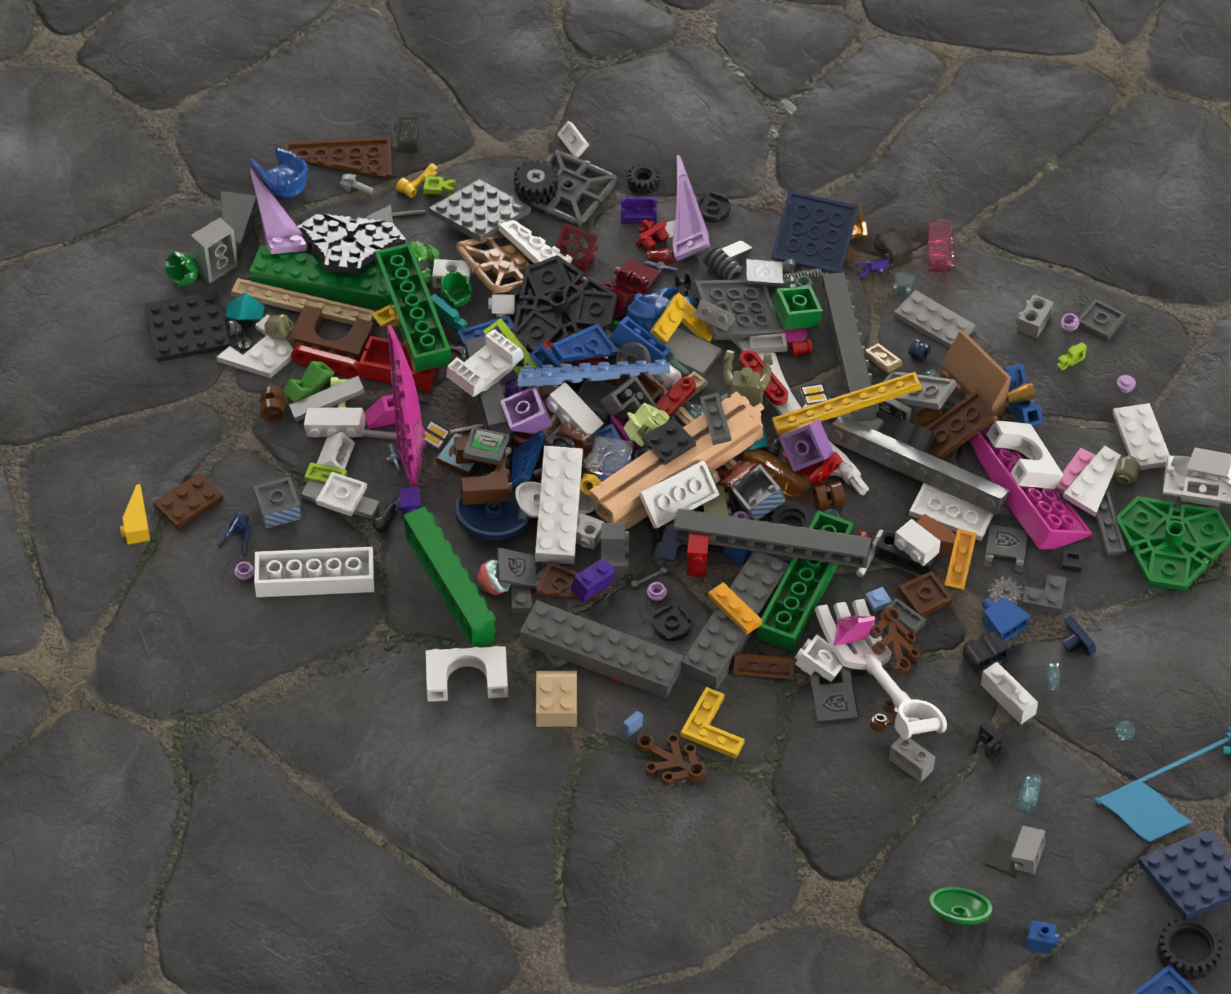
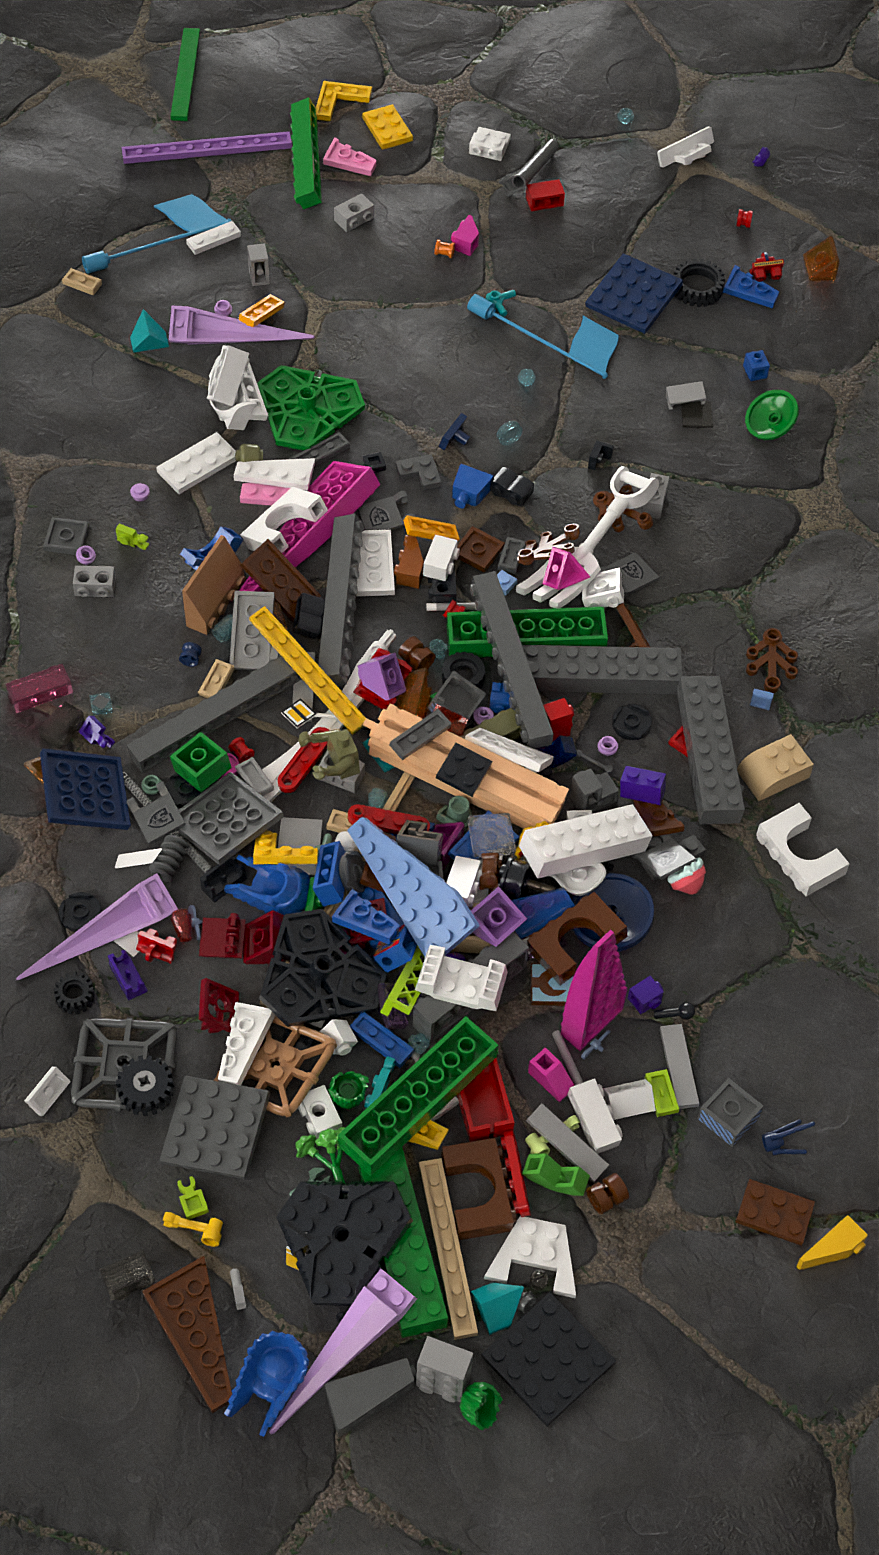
camera: 120 degrees left, 5 degrees up
lavender plate [235,562,254,580] -> none
white brick [254,547,374,597] -> none
olive head [264,314,293,339] -> none
white plate [316,472,367,516] -> none
light grey piece [365,205,426,223] -> none
green brick [403,506,496,648] -> none
piece [424,419,483,451] -> none
tile [463,427,510,465] -> none
yellowish green piece [623,403,669,447] -> none
yellow plate [680,687,744,759] -> none
light grey hinge [694,299,734,331] -> none
light orange plate [708,582,762,635] -> none
light grey plate [894,290,975,349] -> none
white piece [981,662,1038,724] -> none
clear gear [988,577,1023,605] -> none
pearl gold cone [1007,383,1036,403] -> none
clear light blue hinge [1017,774,1041,811] -> none

